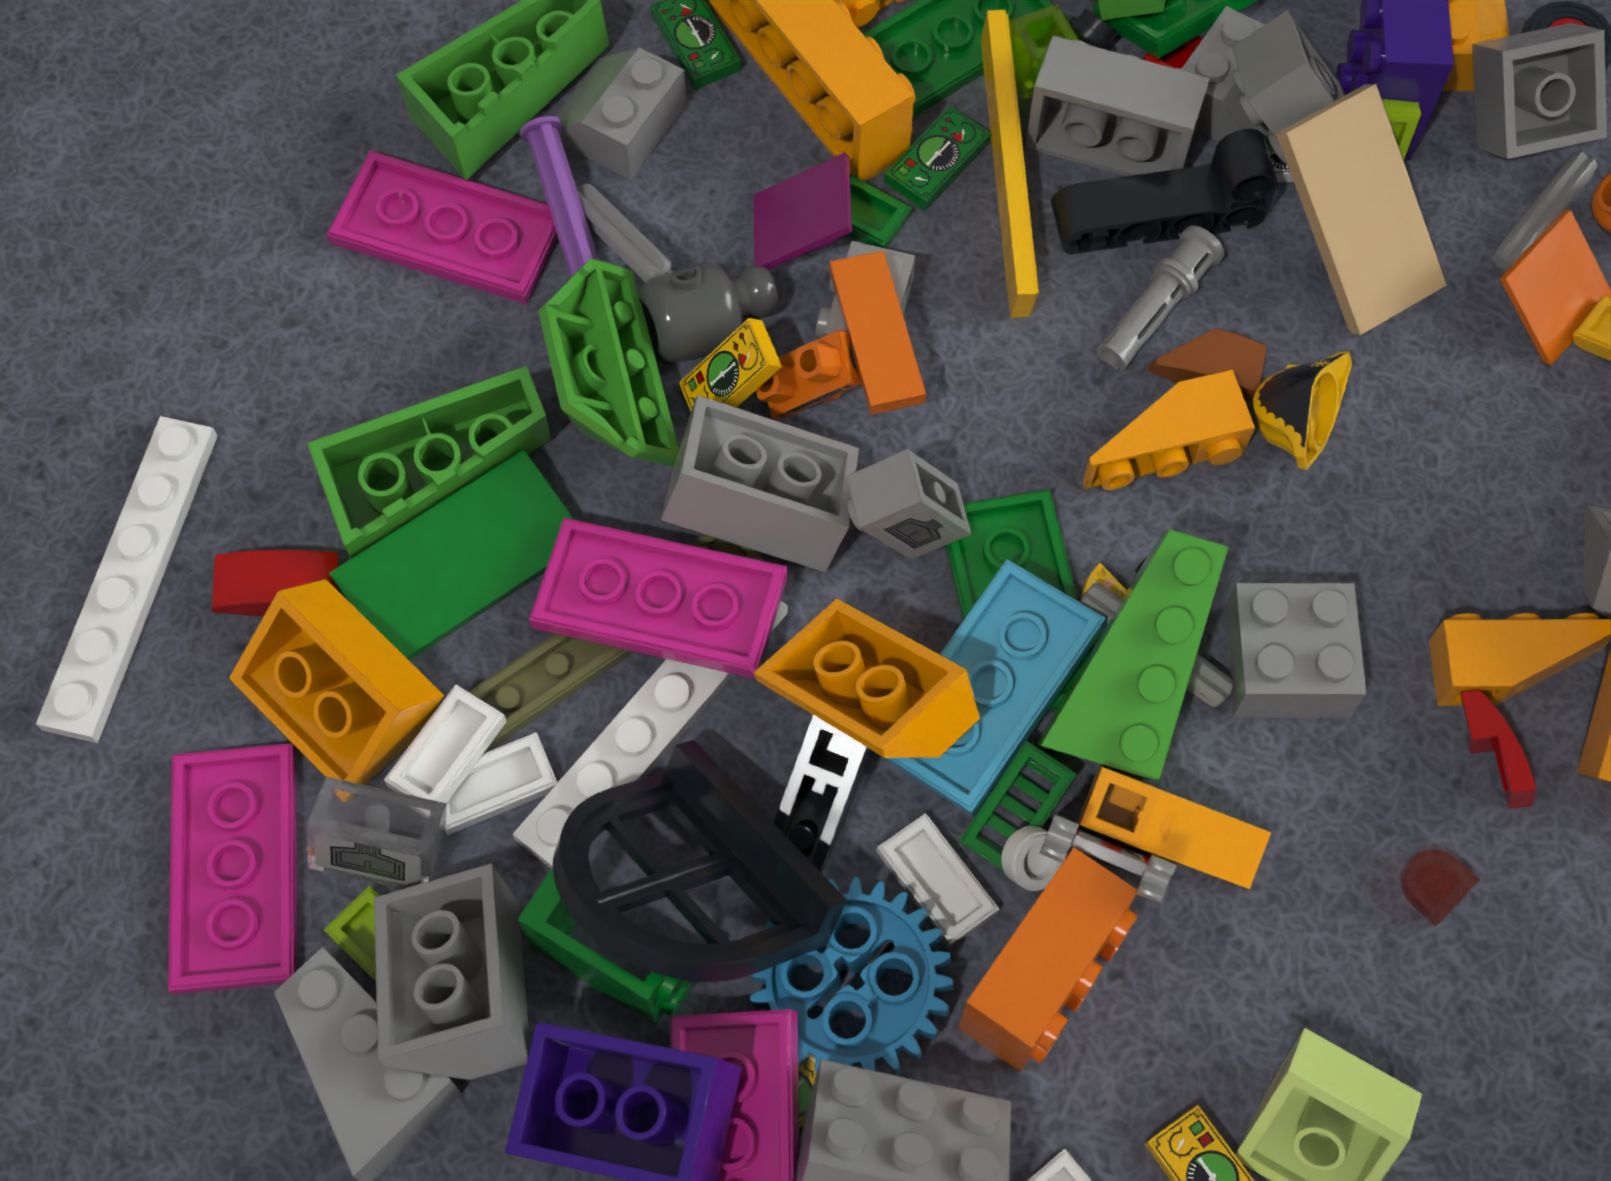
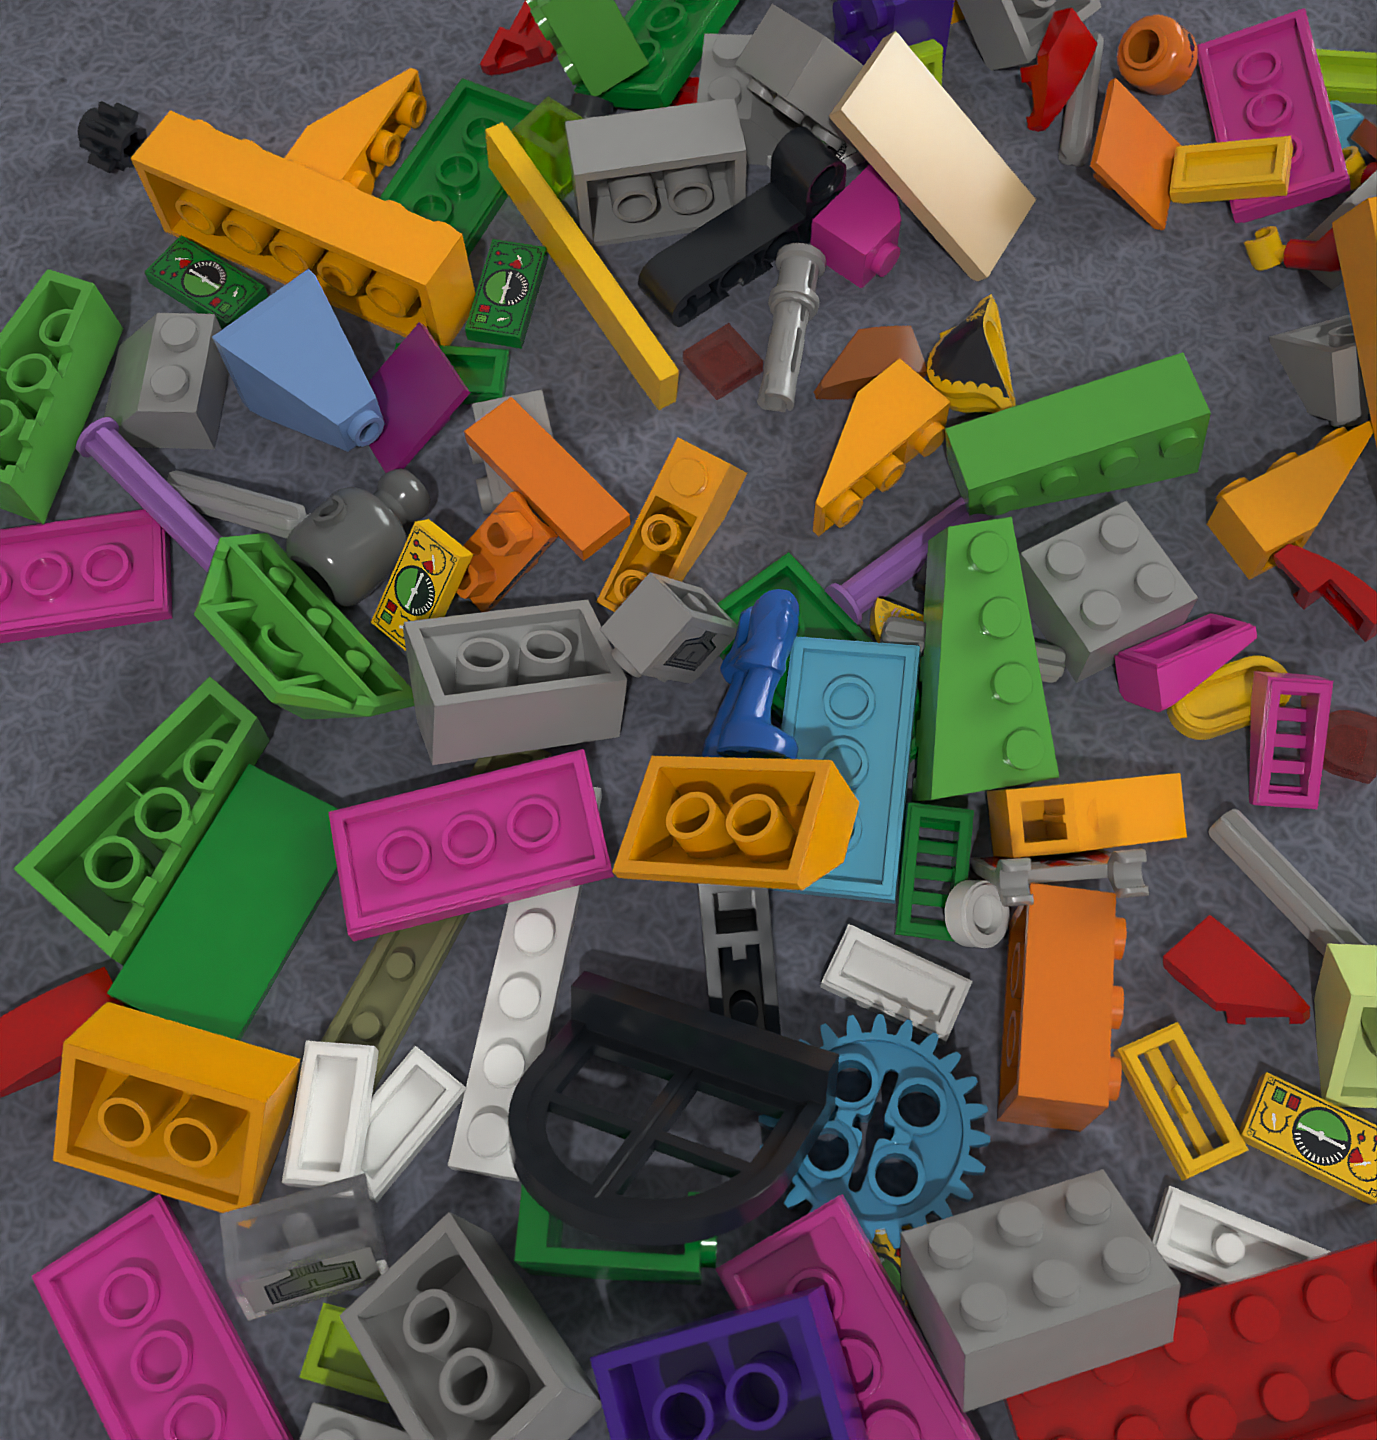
camera: 25 degrees left, 0 degrees up
none -> medium blue slope [212,269,385,452]
none -> light orange slope [596,437,747,612]
none -> clear red tile [683,323,763,400]
none -> blue piece [701,589,800,759]
none -> dark pink slope [810,164,901,289]
none -> medium lavender axle [825,497,992,625]
none -> bright green wedge [945,352,1211,516]
none -> red slope [1020,7,1098,132]
none -> dark pink slope [1114,613,1257,712]
none -> yellow tile [1114,1022,1248,1181]
none -> red slope [1163,914,1311,1025]
none -> yellow tile [1167,656,1291,740]
none -> light grey axle [1208,809,1369,956]
none -> dark pink slope [1249,671,1333,809]

